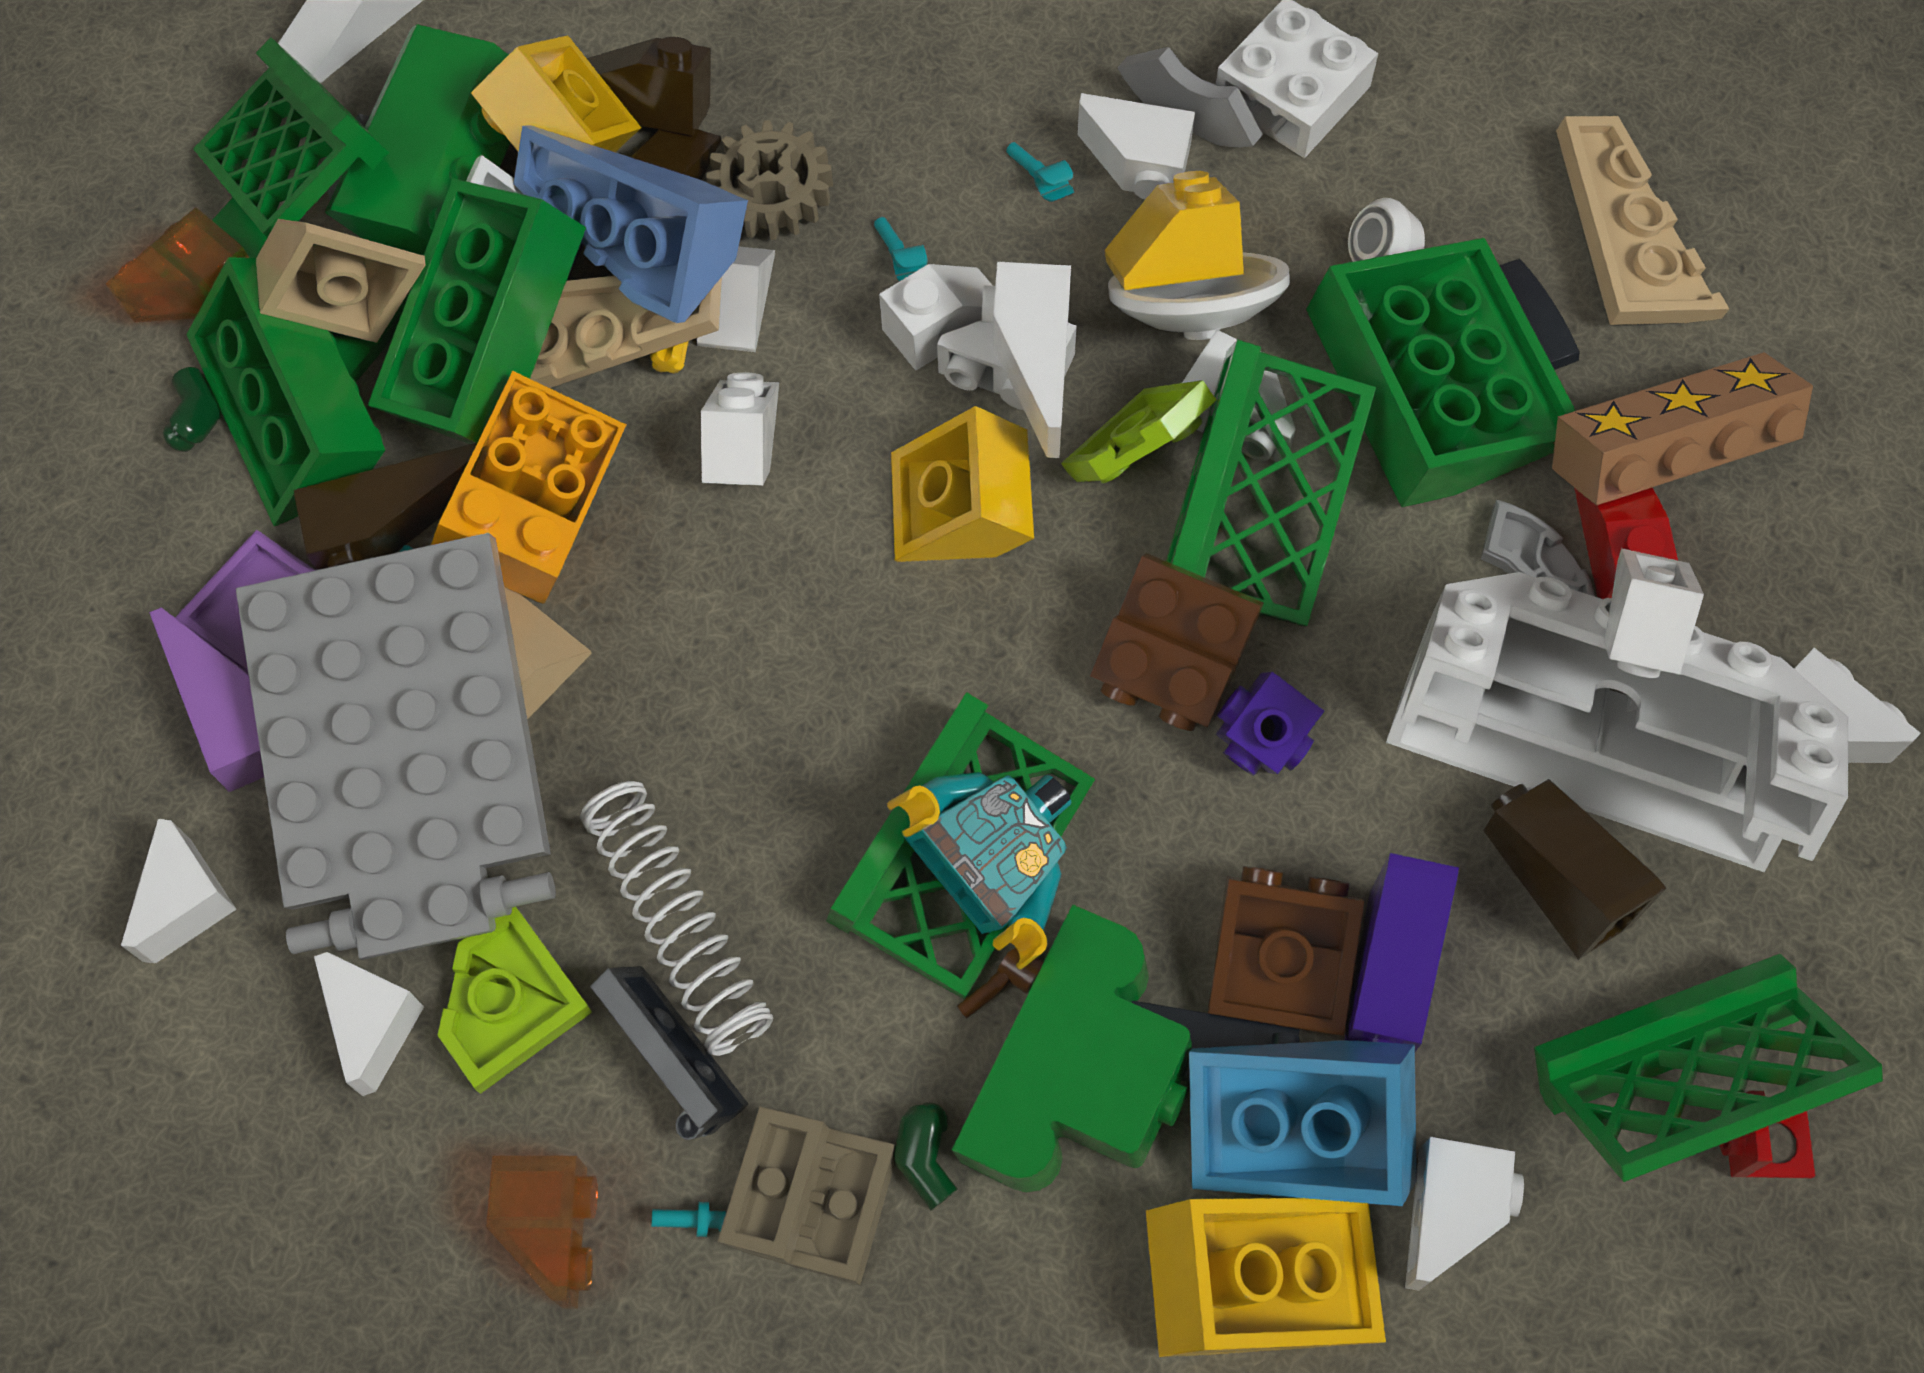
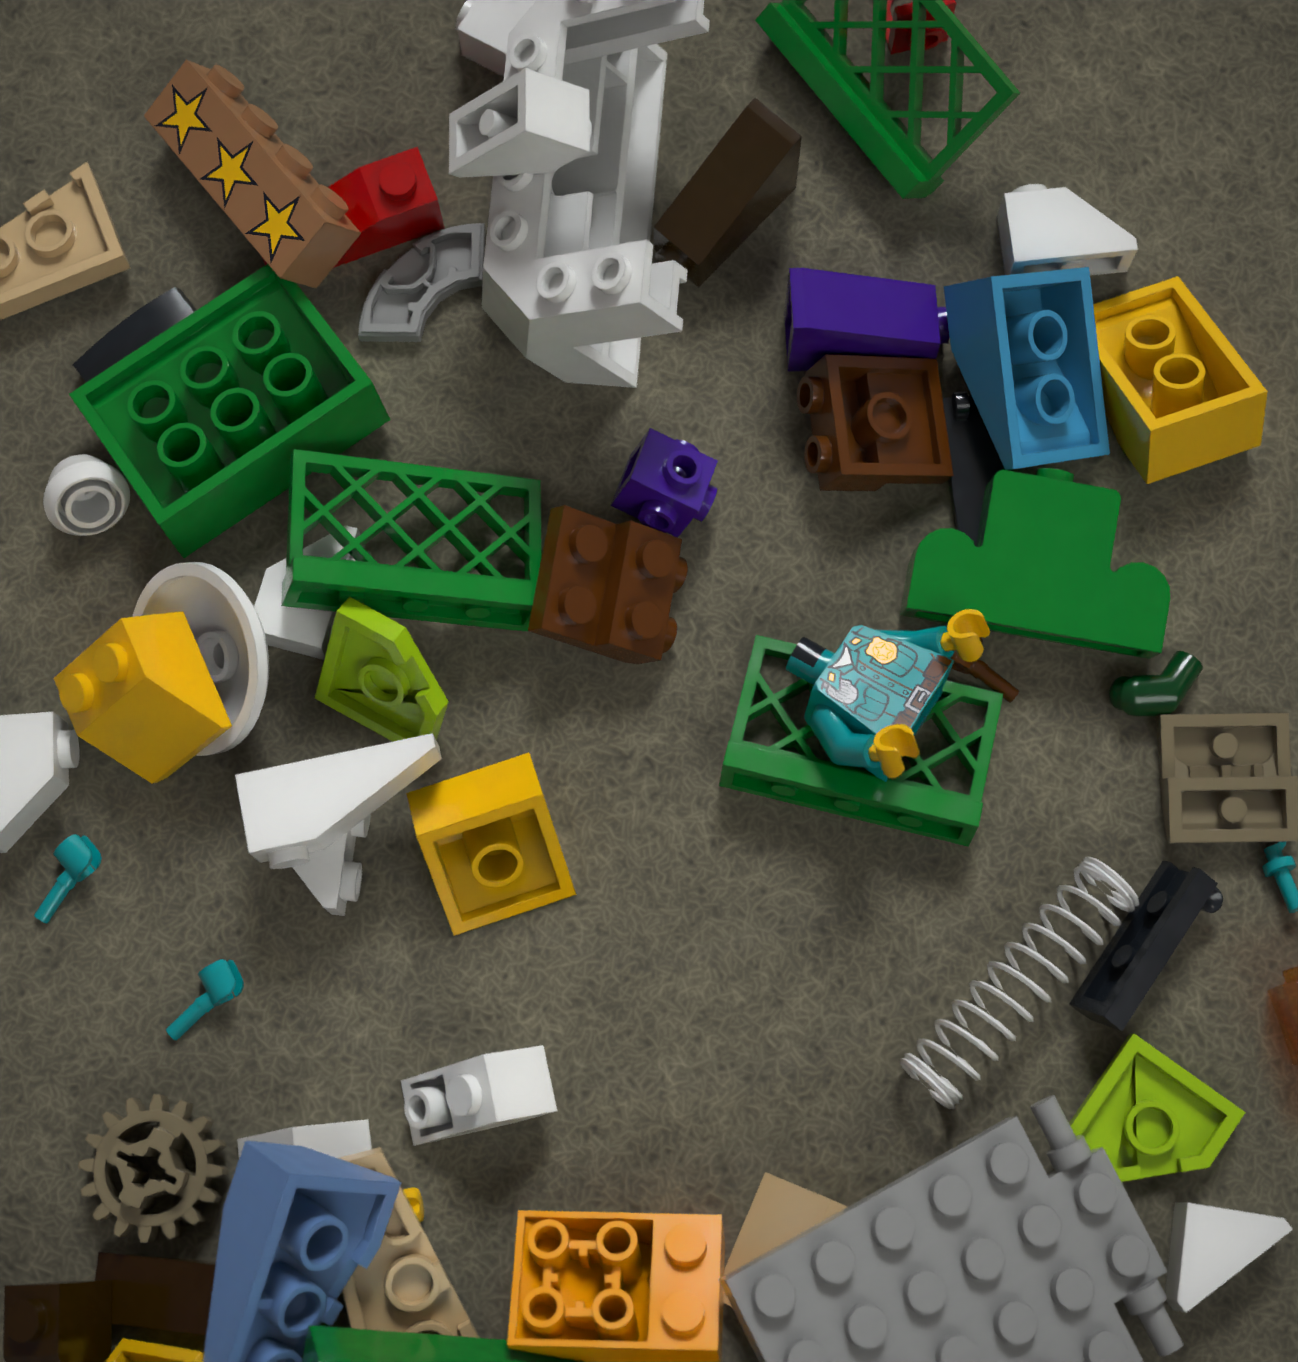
camera: 105 degrees left, 10 degrees up
white slope [879,264,993,370] -> none

